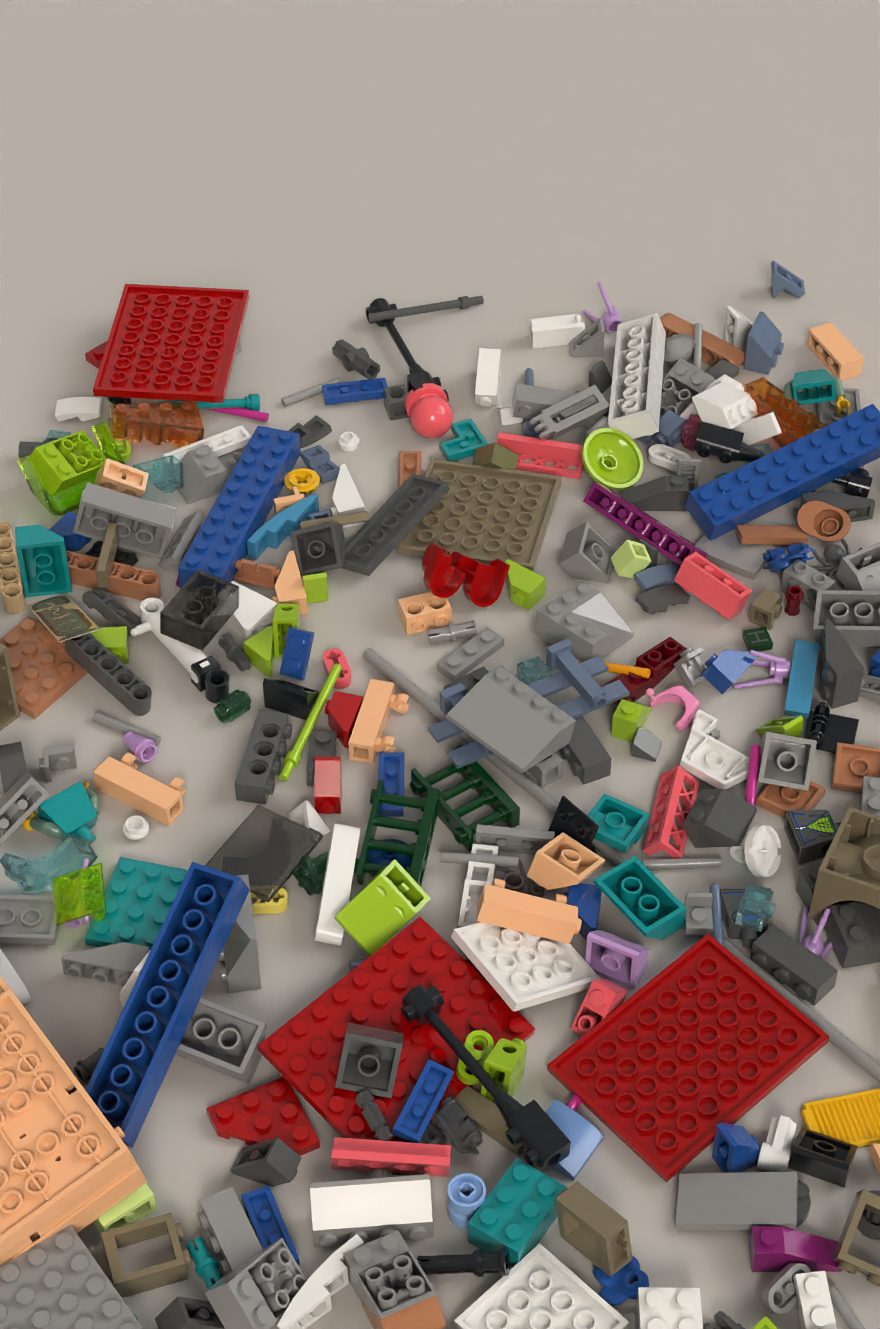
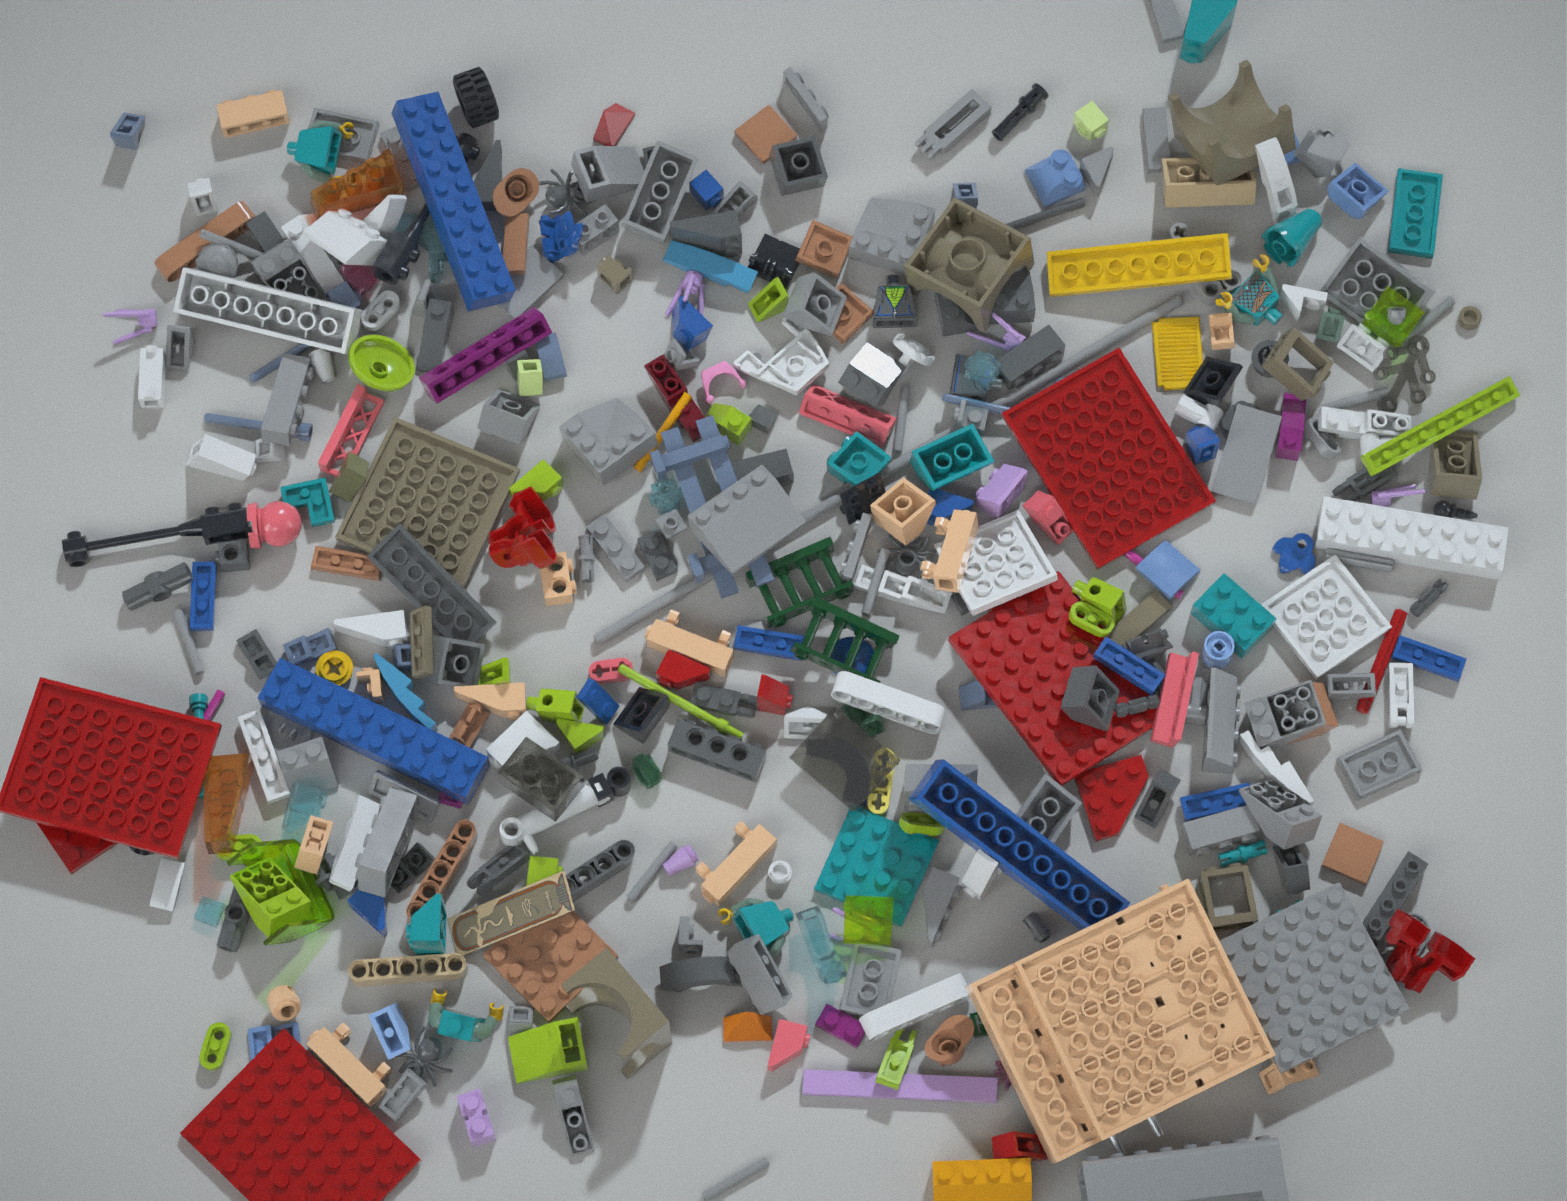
camera: 80 degrees left, 25 degrees up
dark tan tile [96,523,119,588] -> none
lime slope [334,859,431,957] -> none
white plate [338,432,359,452] -> none
dark grey bar [369,296,484,322] -> none
black bar [401,985,571,1170] -> none
black pin [417,1248,510,1277] -> none
light grey hinge [529,385,610,440] -> none
dark tan window [555,1181,632,1277] -> none
dark grey slope [589,360,612,393] -> none
dark grey slope [635,584,690,614] -> none
coral brick [674,552,752,620] -> none
dark green tile [742,627,773,652] -> none
sand blue slope [744,311,784,375] -> none
dark pink bar [745,745,761,806] -> none
dark red pin [784,586,804,616] -> none

